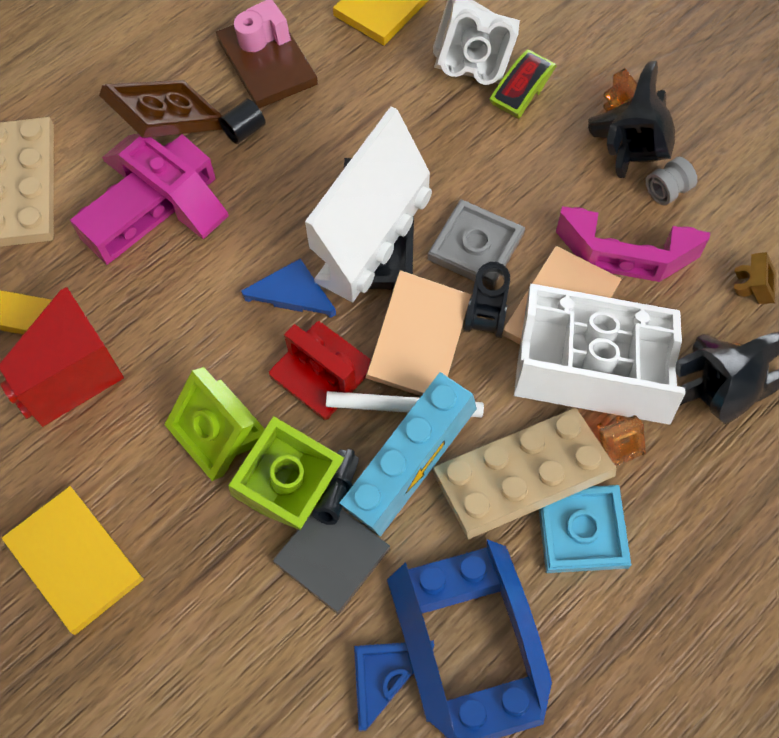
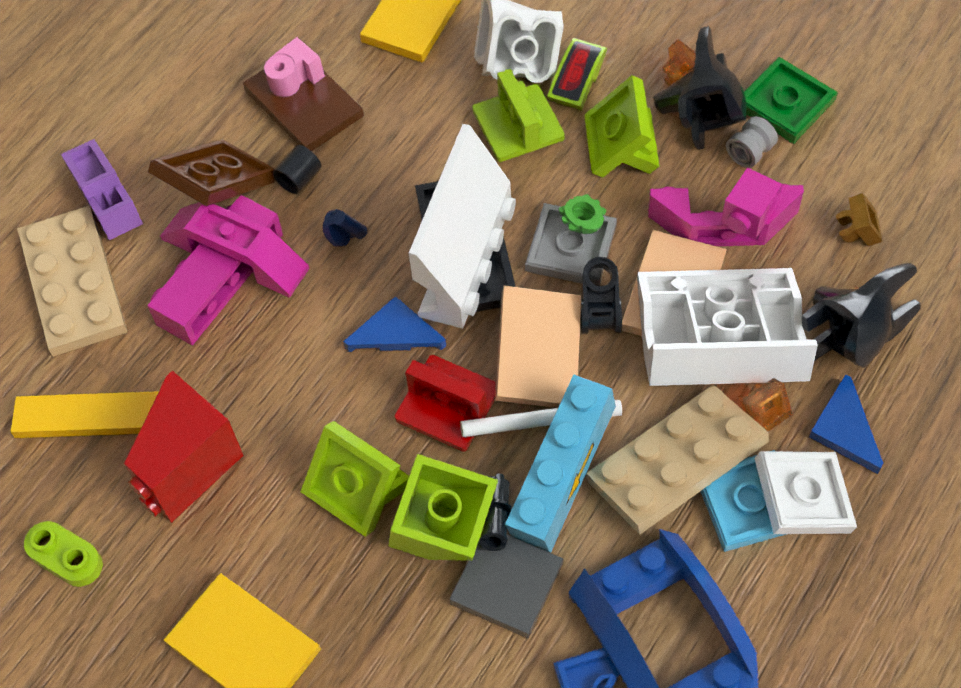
camera: 10 degrees left, 5 degrees down
none -> medium lavender slope [61,139,143,240]
none -> dark blue plate [322,209,368,247]
none -> lime bracket [473,69,565,162]
none -> bright green animal [559,194,606,234]
none -> lime bracket [584,75,660,178]
none -> dark pink brick [721,168,782,239]
none -> green tile [744,57,838,144]
none -> white tile [754,451,857,534]
none -> blue tile [809,374,884,474]

